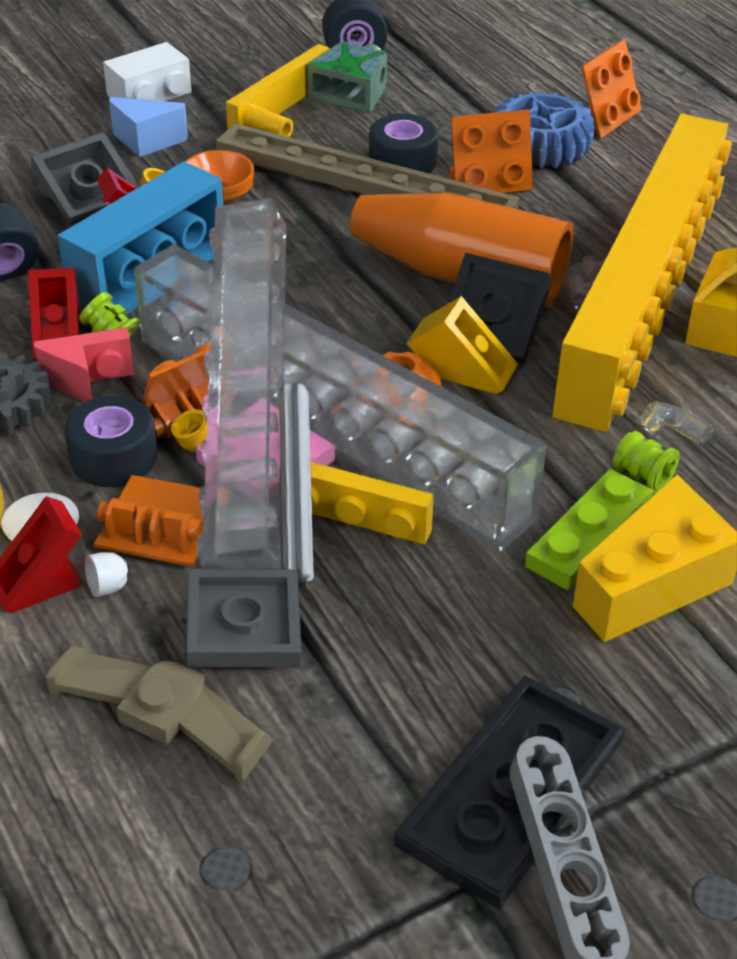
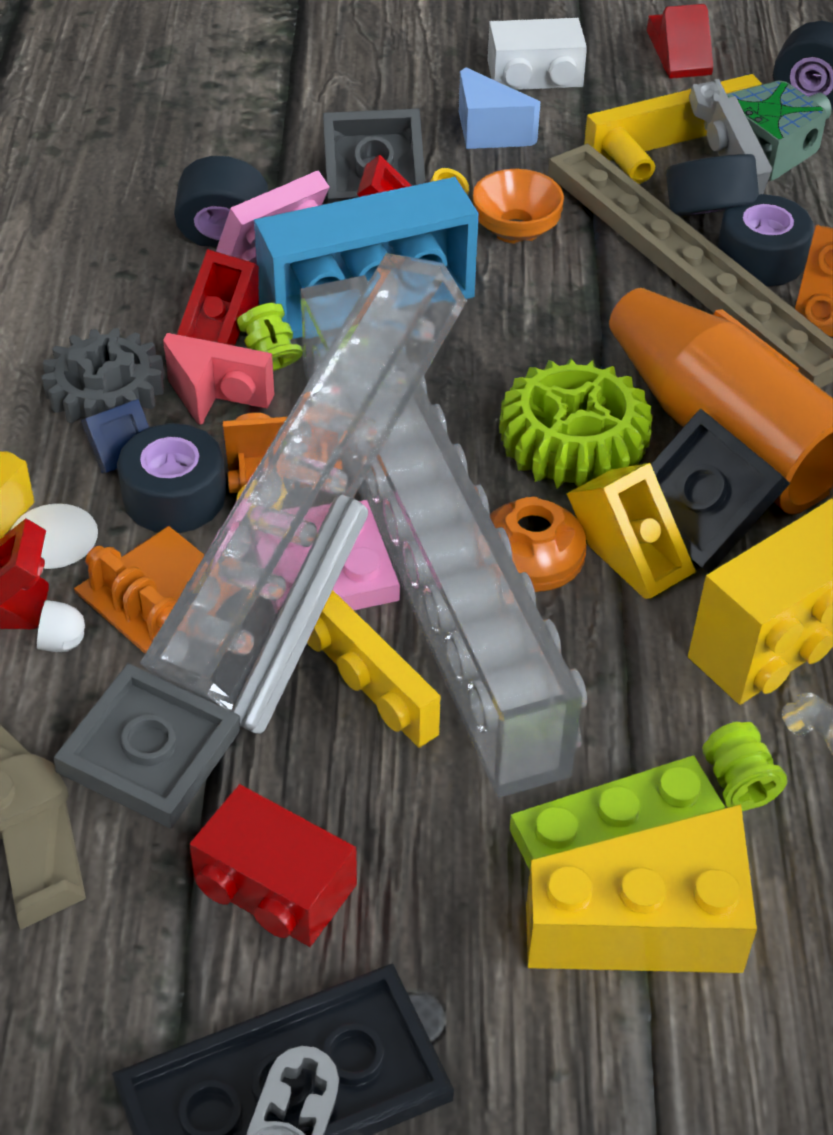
camera: 30 degrees right, 5 degrees up
none -> dark blue plate [81,399,149,473]
none -> red brick [189,784,357,948]
none -> bright pink plate [216,170,329,264]
none -> lime gear [499,358,652,489]
none -> red slope [647,4,713,79]
none -> black wheel [666,154,759,216]
none -> light grey hinge [689,79,772,194]

